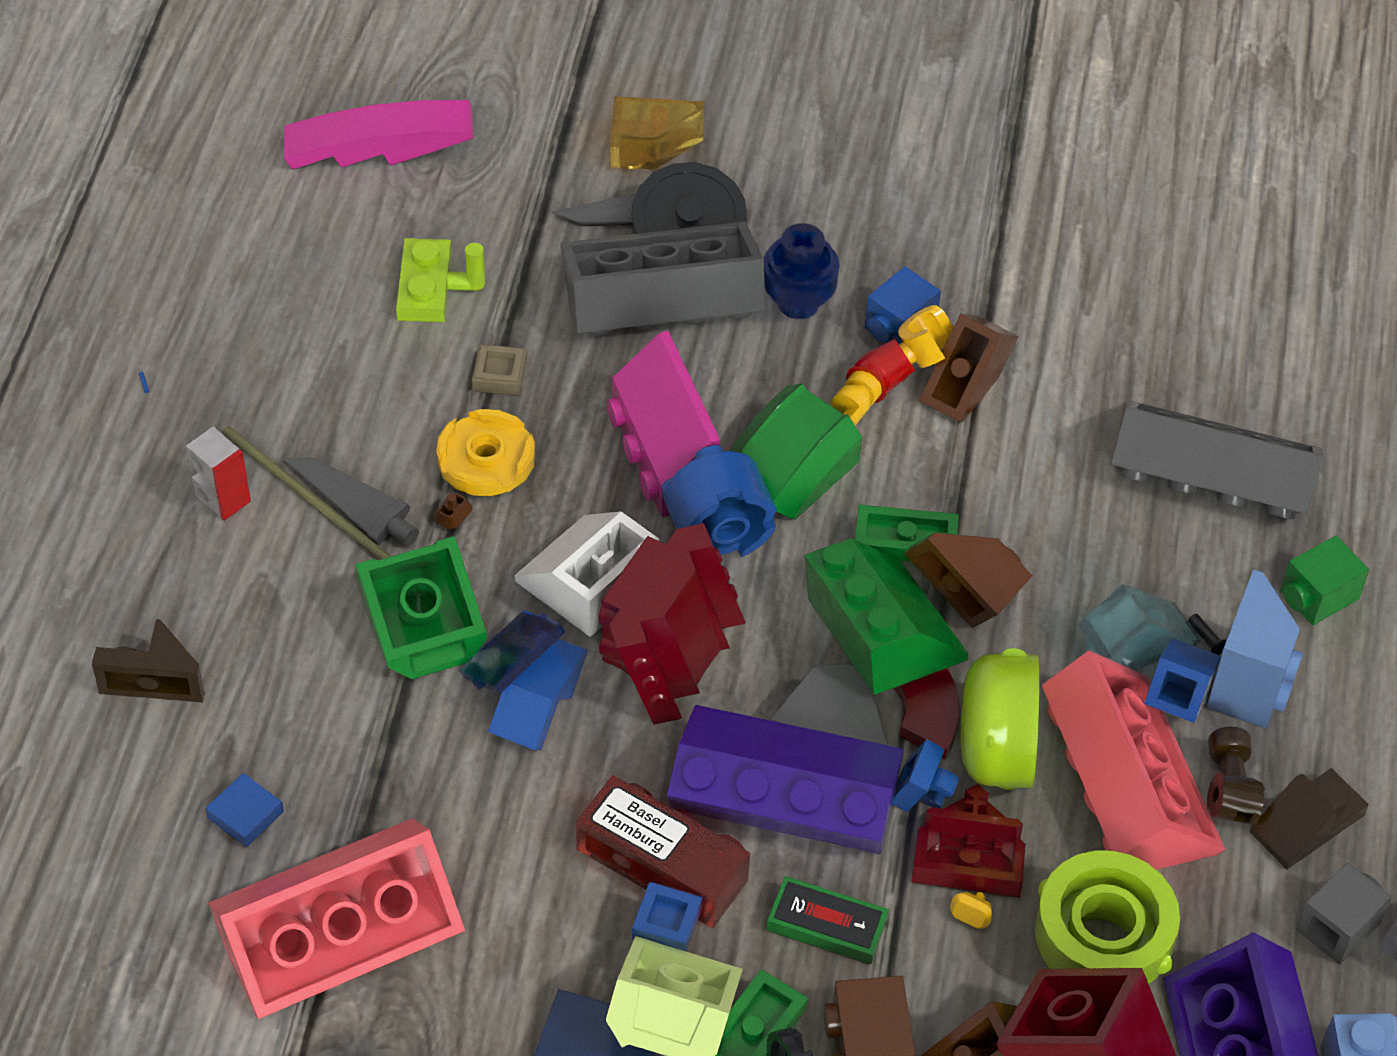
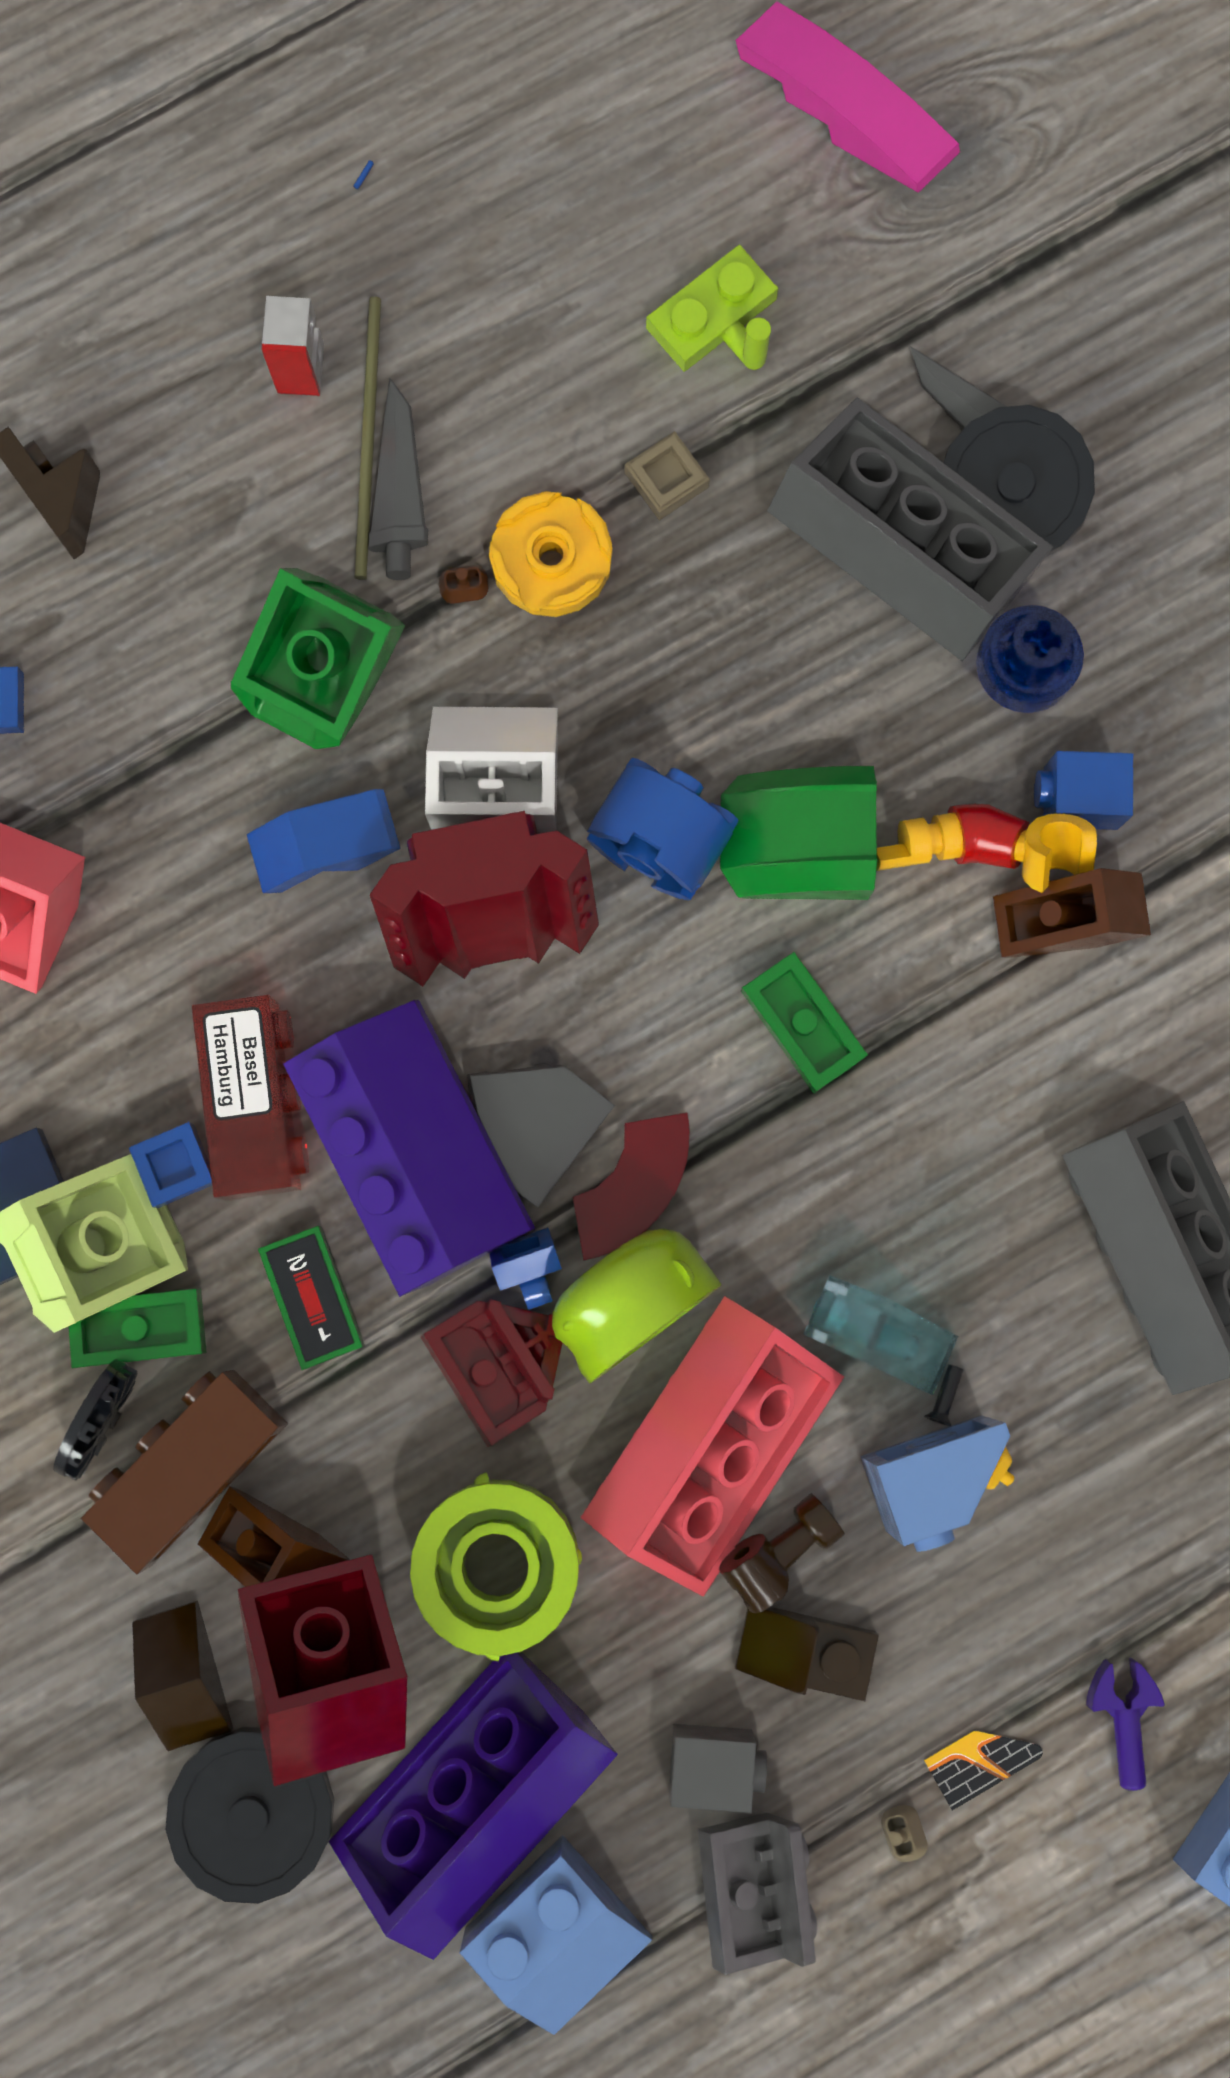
camera: 50 degrees right, 30 degrees up
clear blue piece [458,610,566,694] -> none
dark pink slope [606,331,720,518] -> none
clear yellow slope [610,96,705,170] -> none
green slope [804,538,968,695] -> none
reddish brown slope [904,533,1032,628] -> none
yellow rock [950,892,993,929] -> none
blue brick [1144,638,1221,723] -> none
green brick [1280,535,1370,626] -> none

